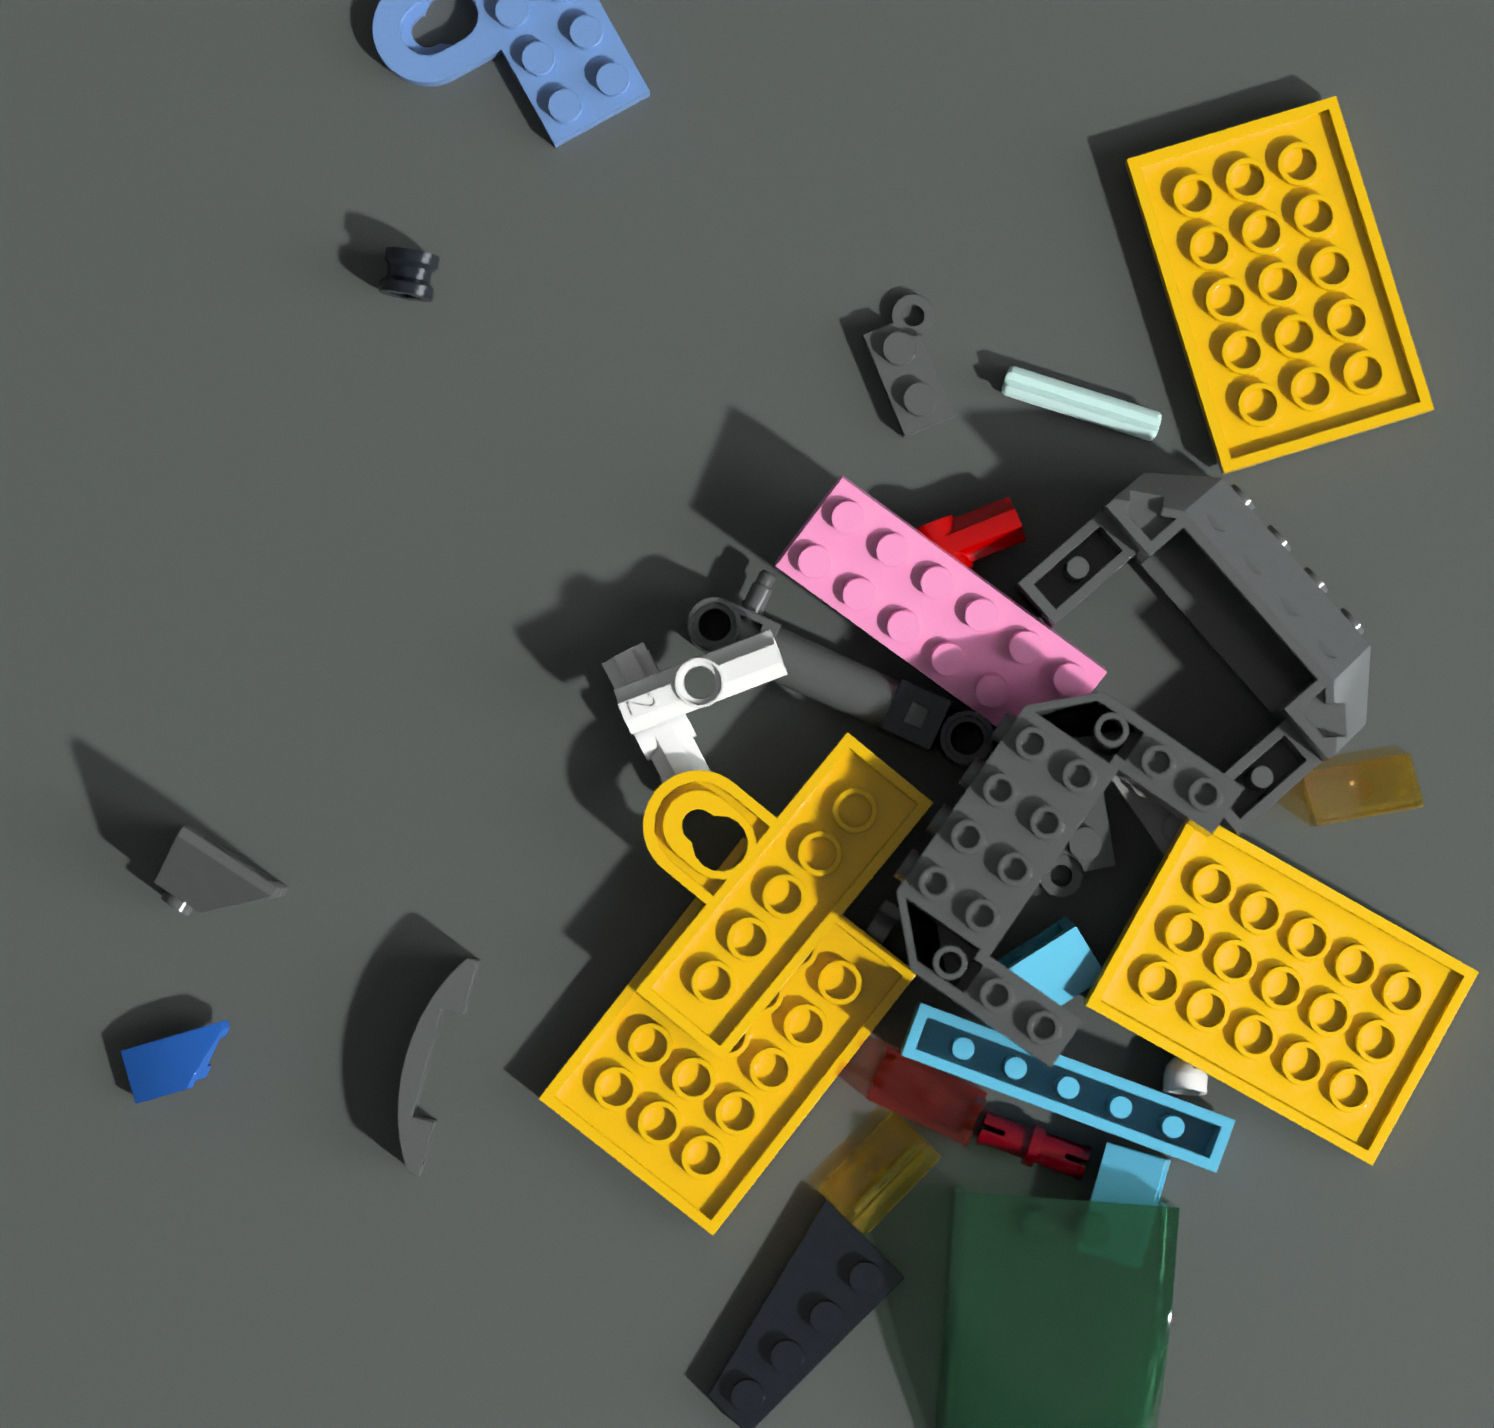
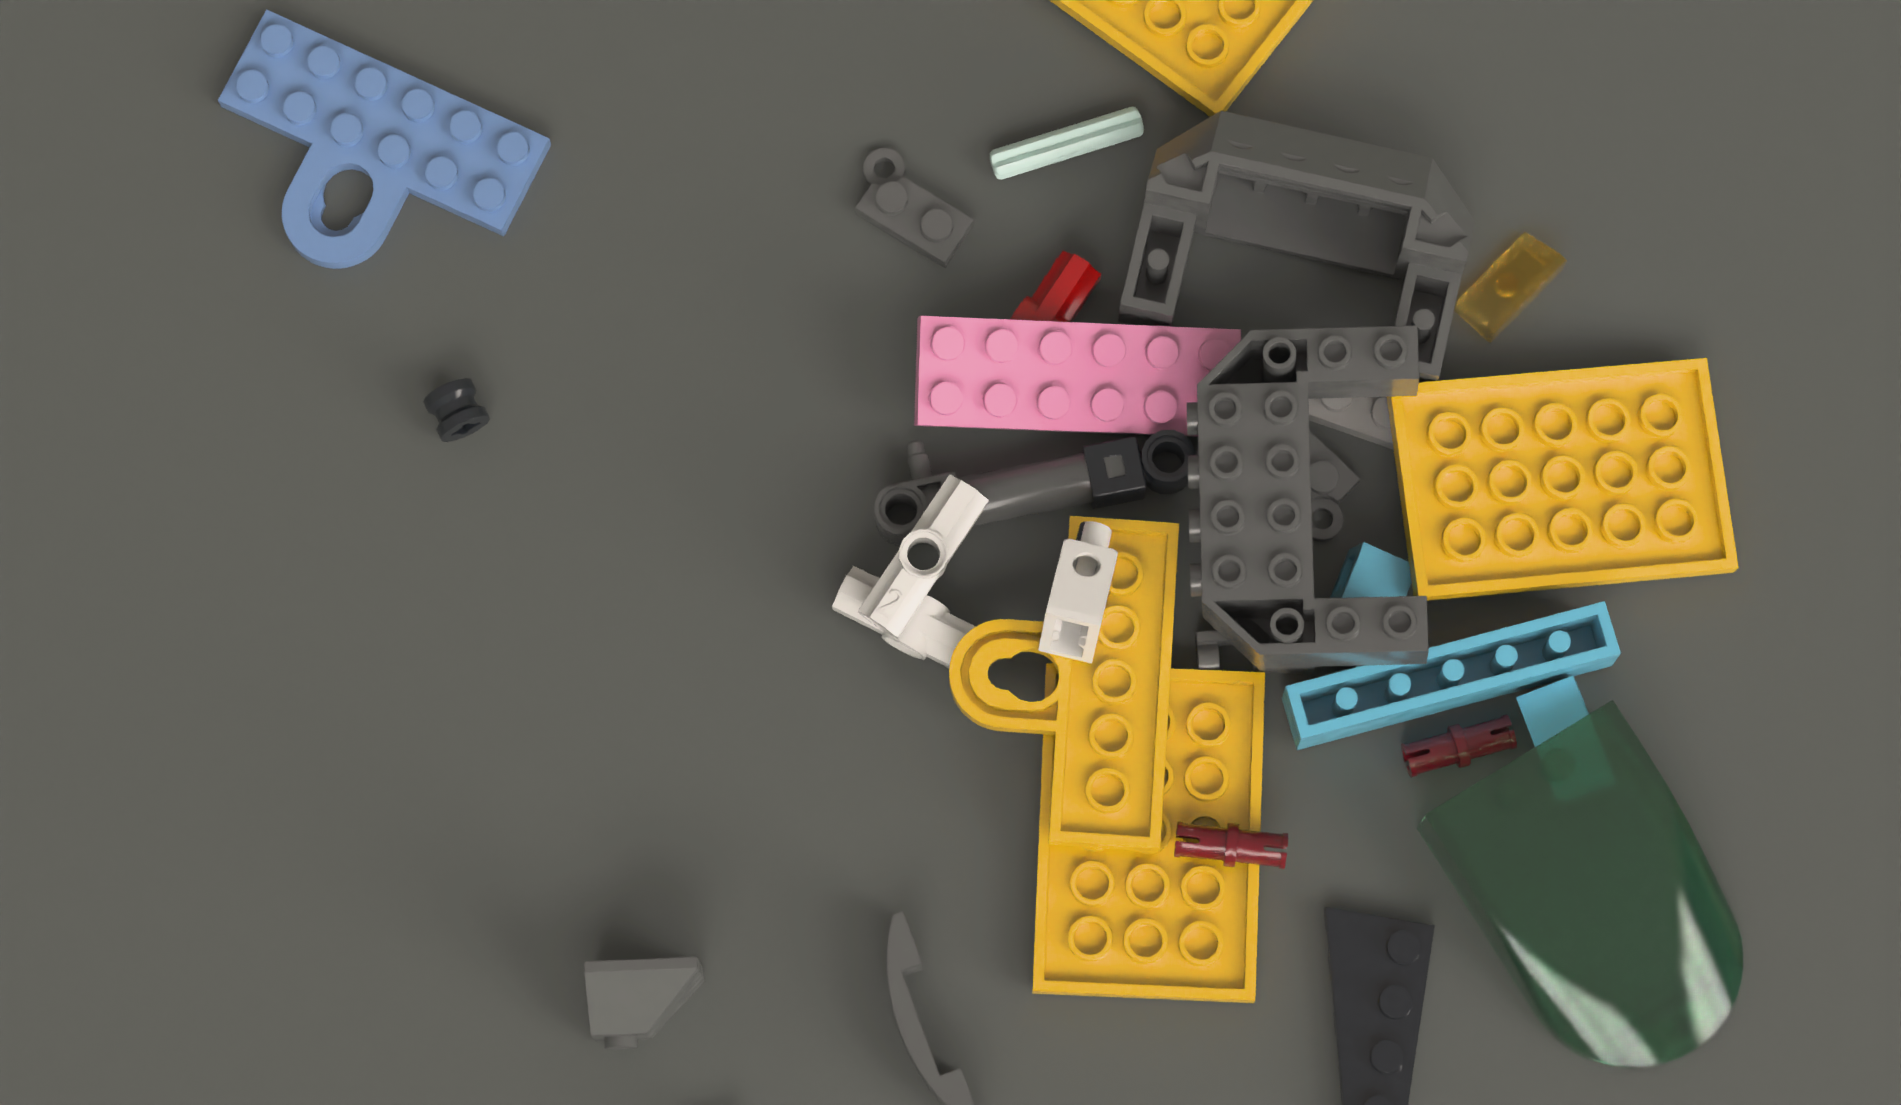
camera: 30 degrees left, 10 degrees down
clear yellow slope [817,1110,941,1234] -> none
clear red hinge [864,1046,988,1146] -> none
white hinge [1163,1057,1208,1096] -> none
none -> white torso [1038,521,1118,664]
none -> dark red pin [1174,821,1288,869]

